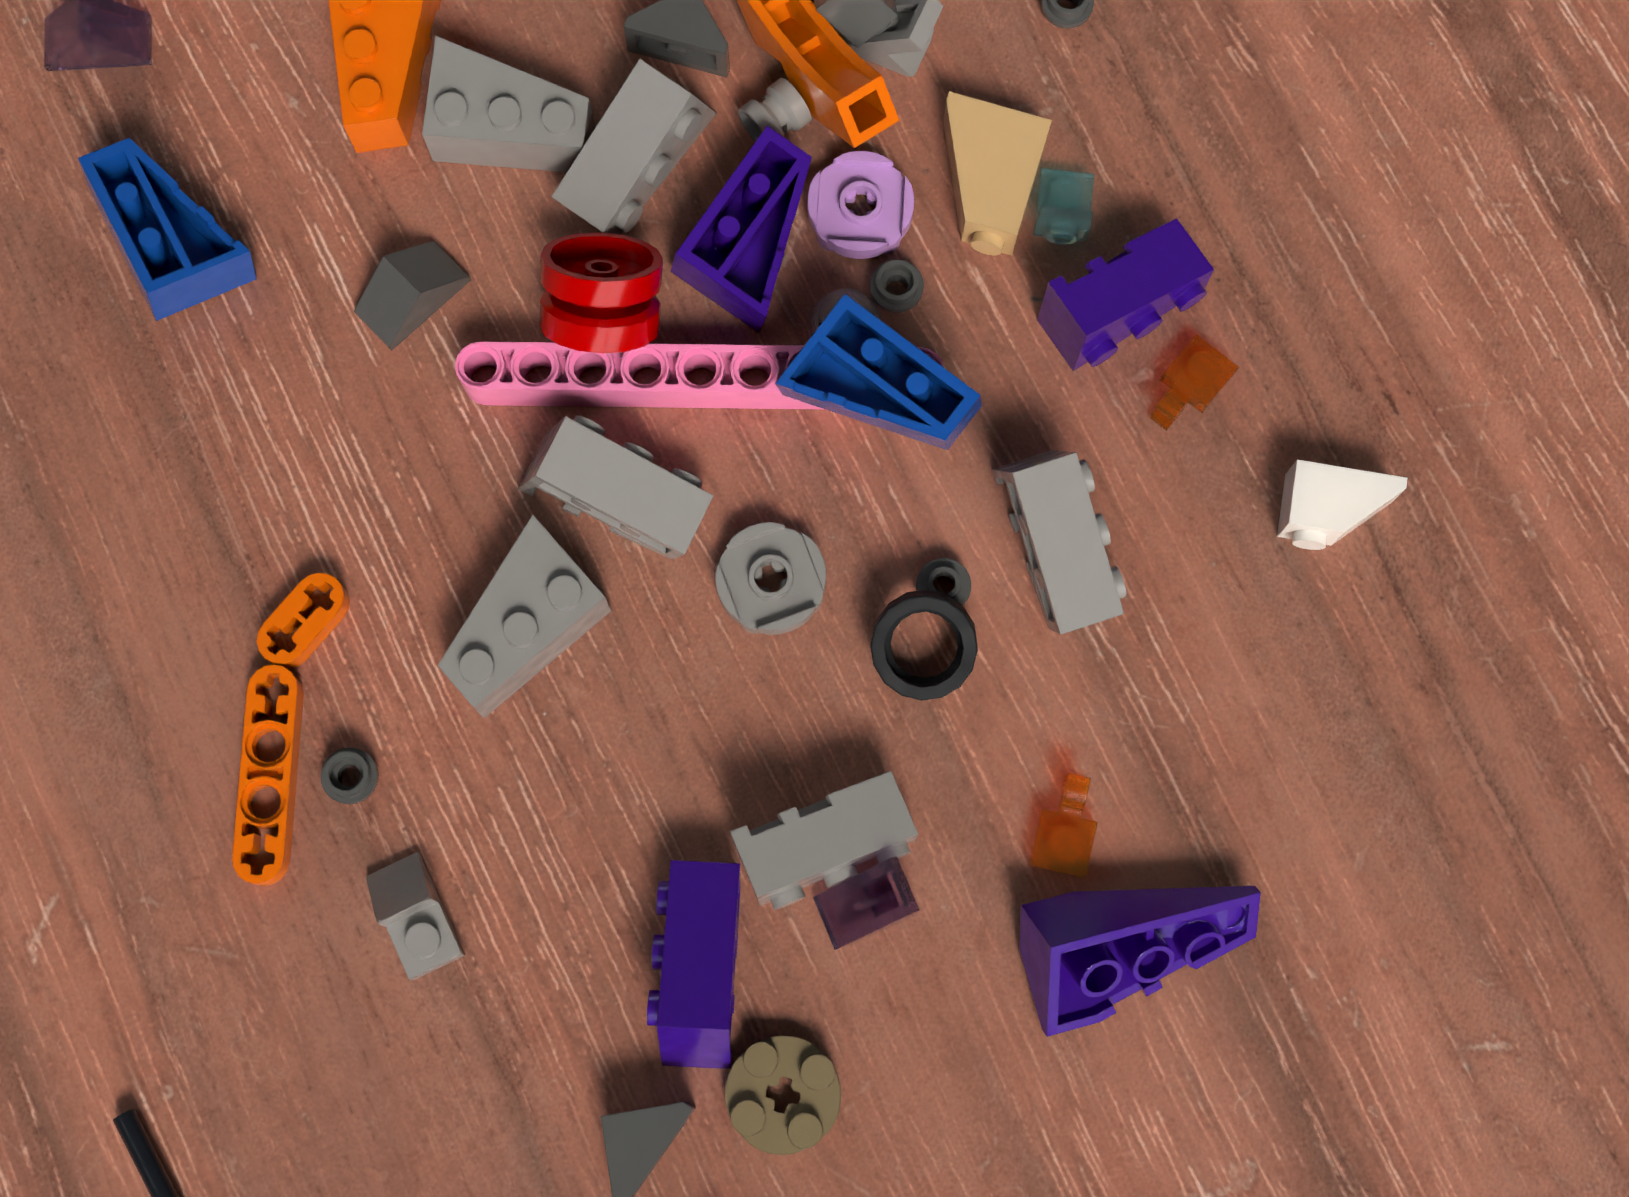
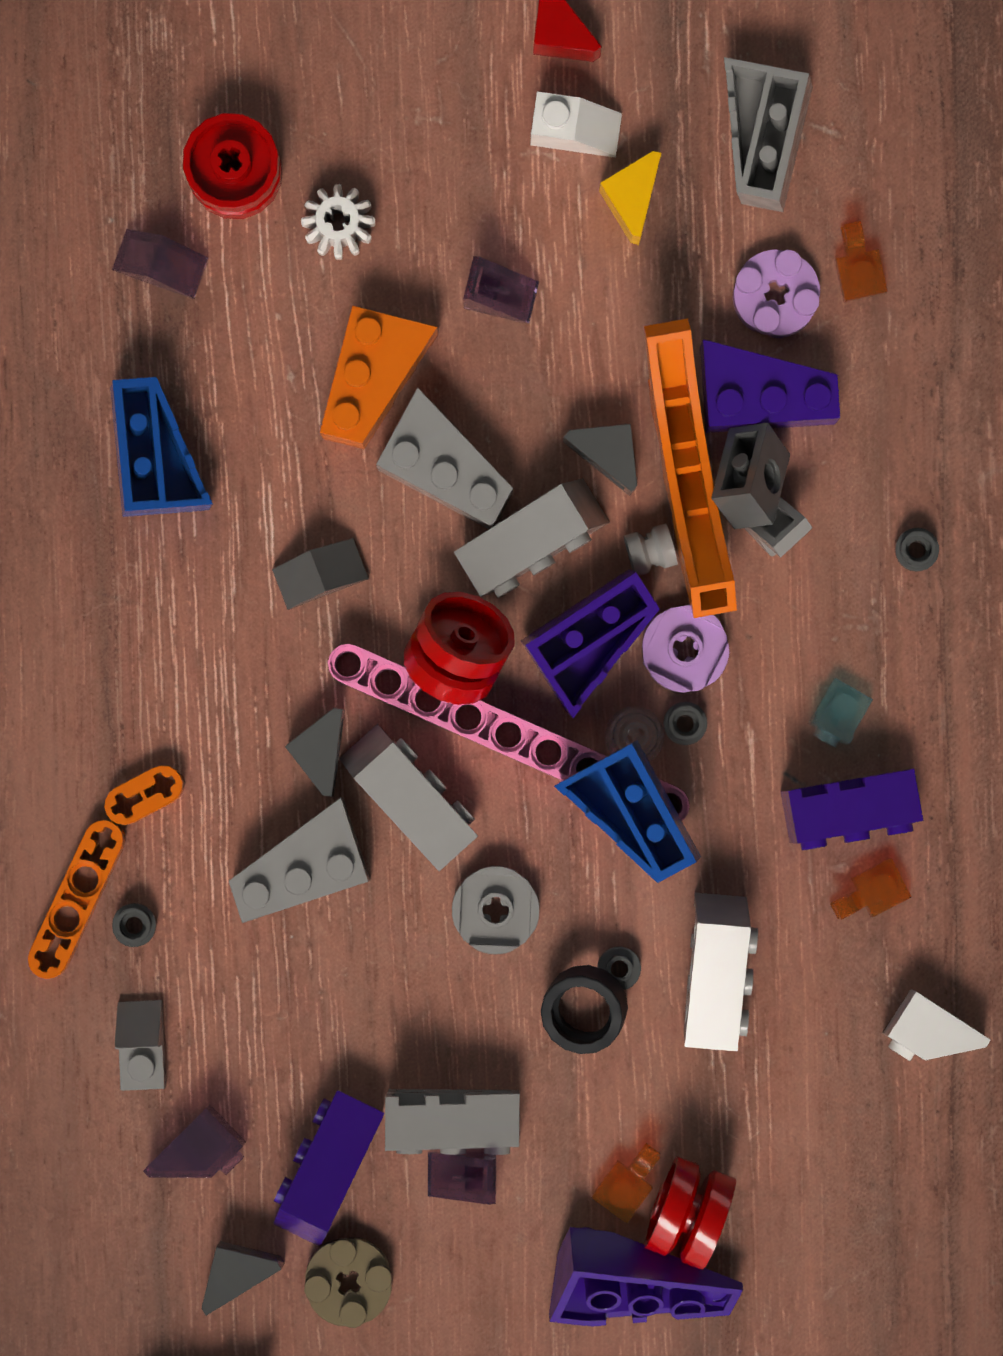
camera: 25 degrees right, 10 degrees up
tan slope [943,91,1052,256] -> none
none -> clear purple slope [143,1105,246,1178]
none -> dark grey slope [285,708,345,797]
none -> red wheel [644,1156,736,1270]

